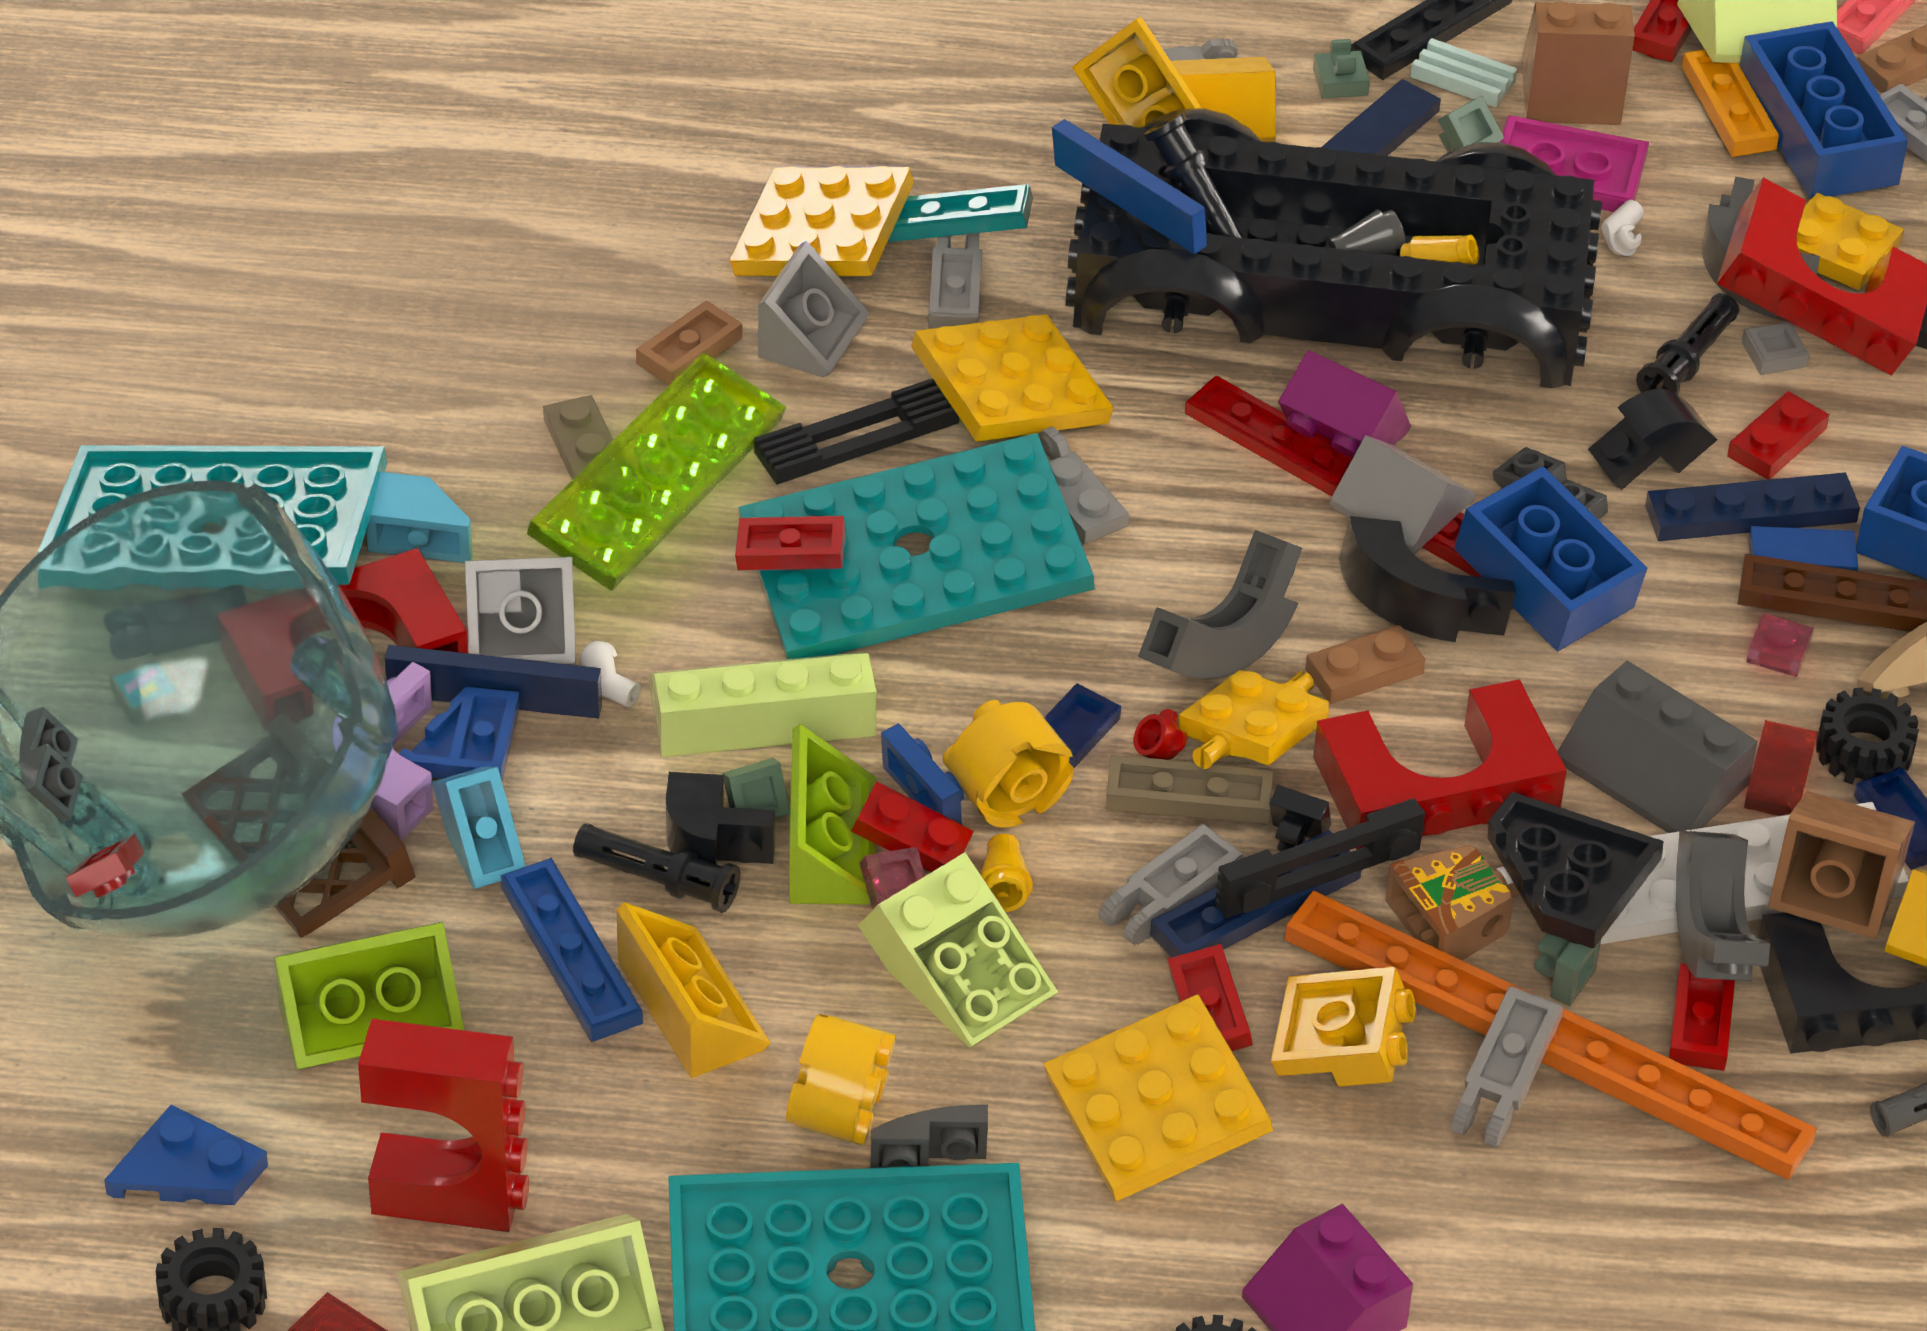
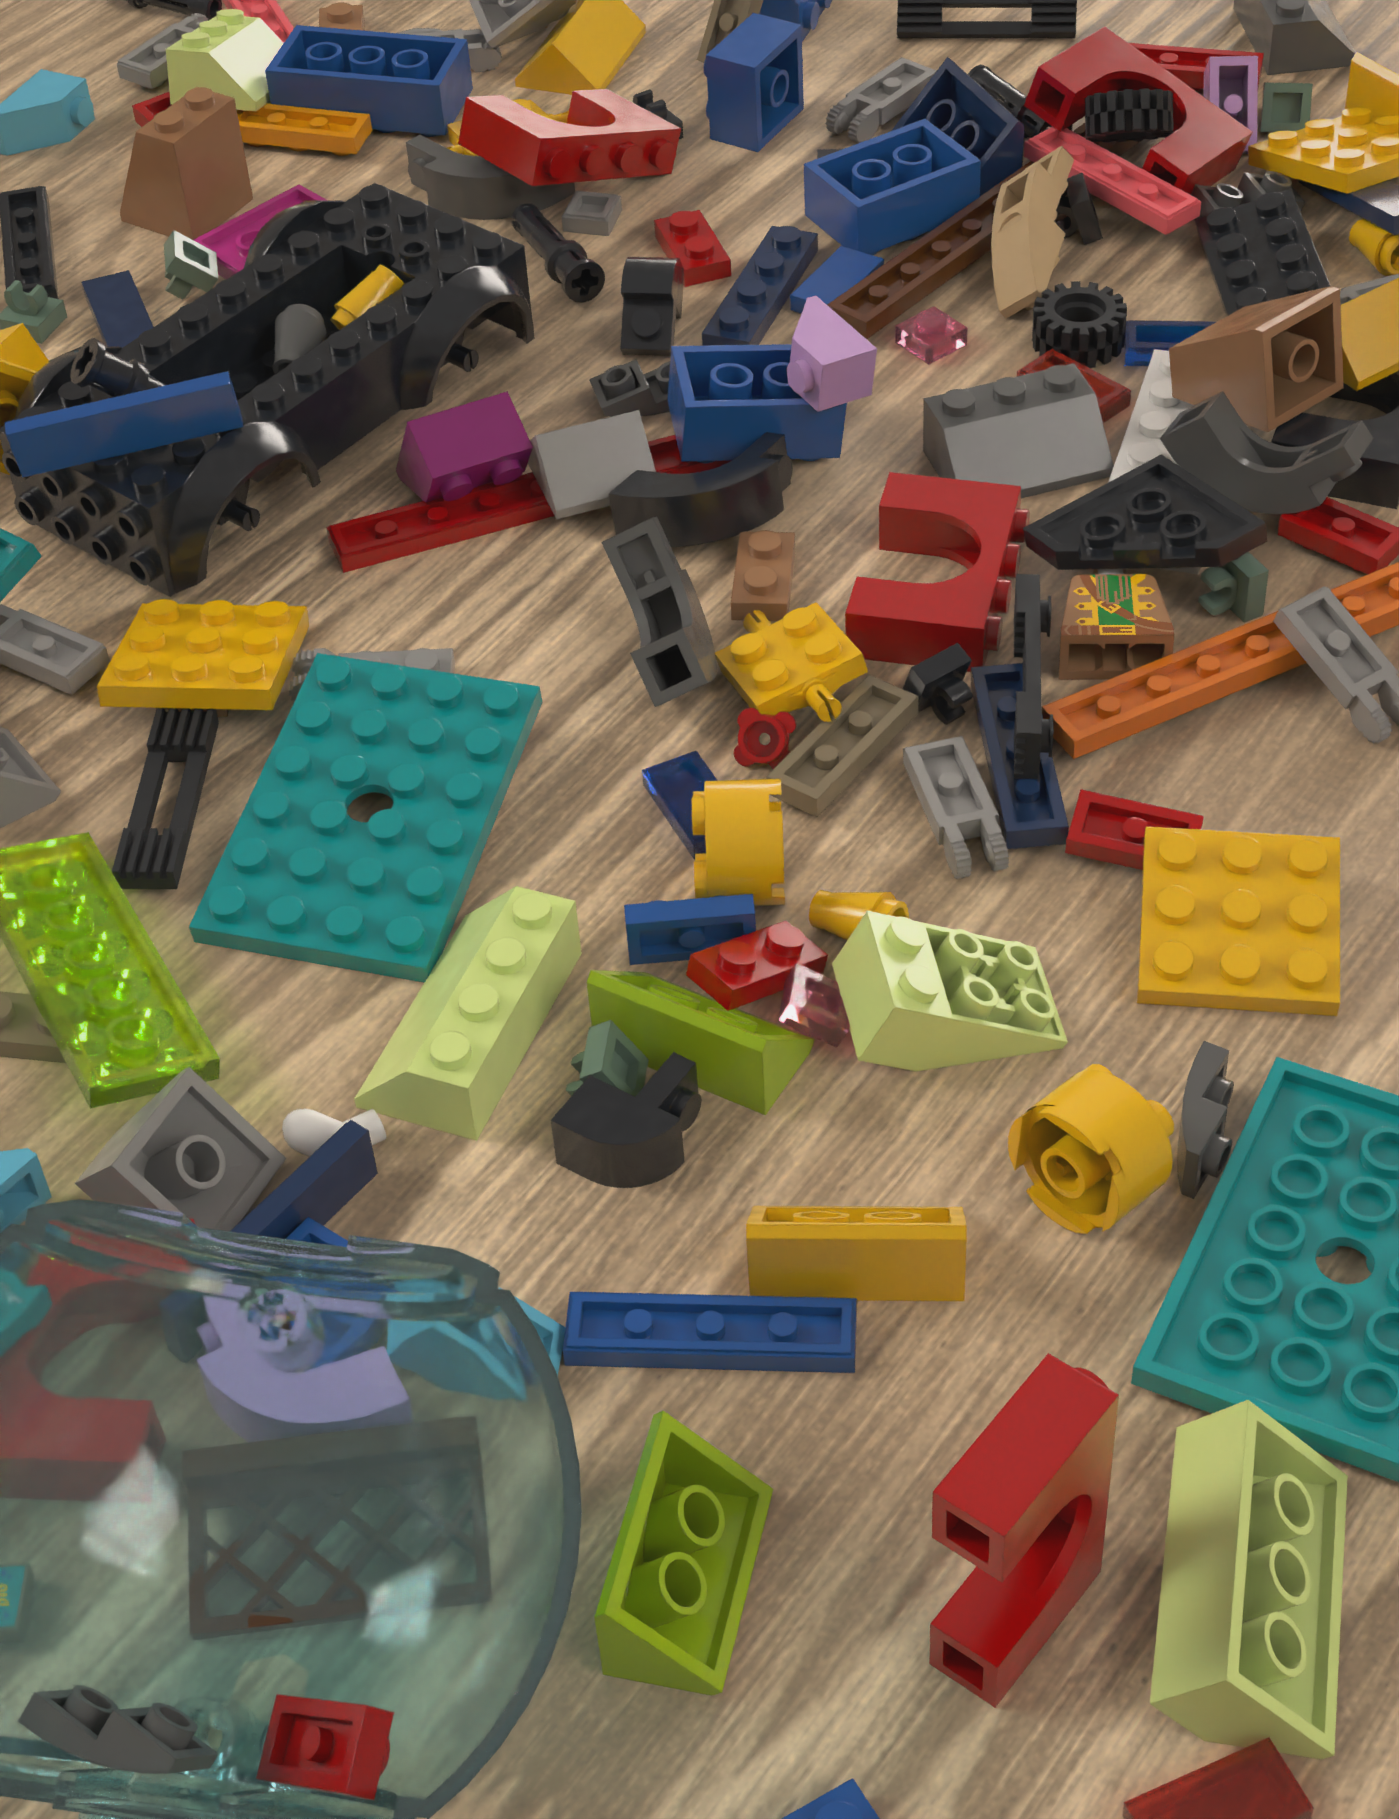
camera: 55 degrees left, 0 degrees up
black pin [573,823,741,913] -> none
red plate [735,516,846,570] -> none
yellow plate [1271,967,1416,1087] -> none
light aqua tile [1410,38,1517,107] -> none
none -> lavender slope [787,296,877,412]

